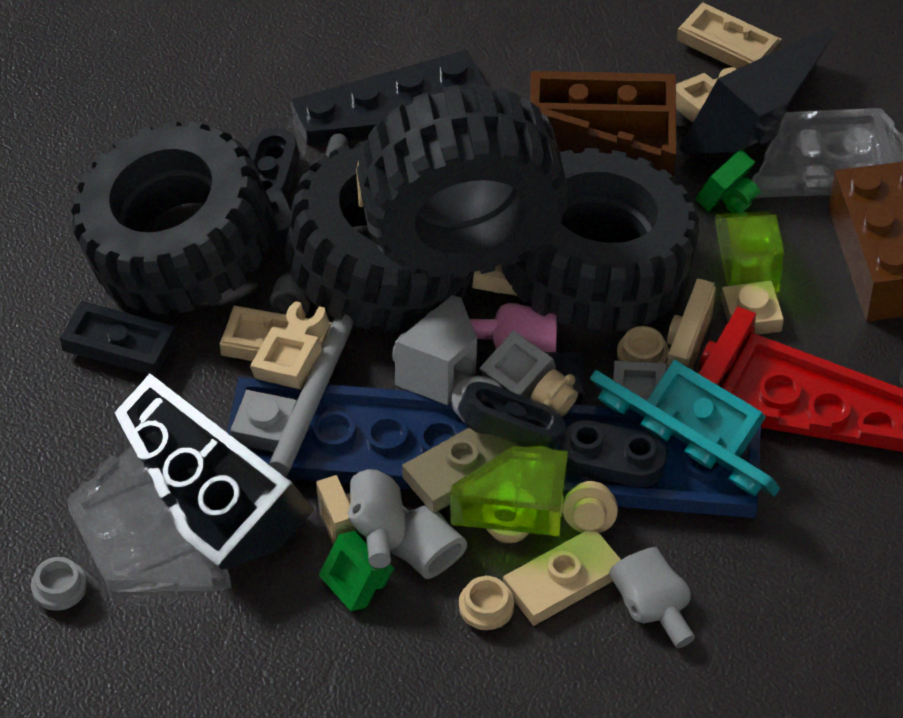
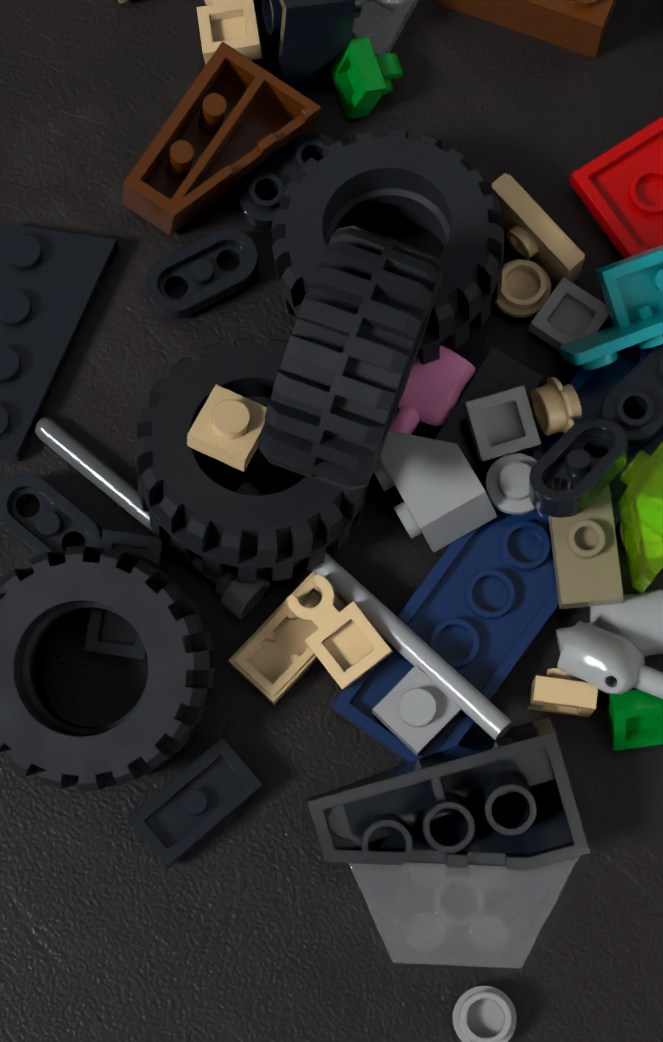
camera: 60 degrees left, 25 degrees up
red plate [699,306,757,388] -> none
clear neon green slope [715,211,784,292] -> none
tan plate [721,280,784,335] -> none

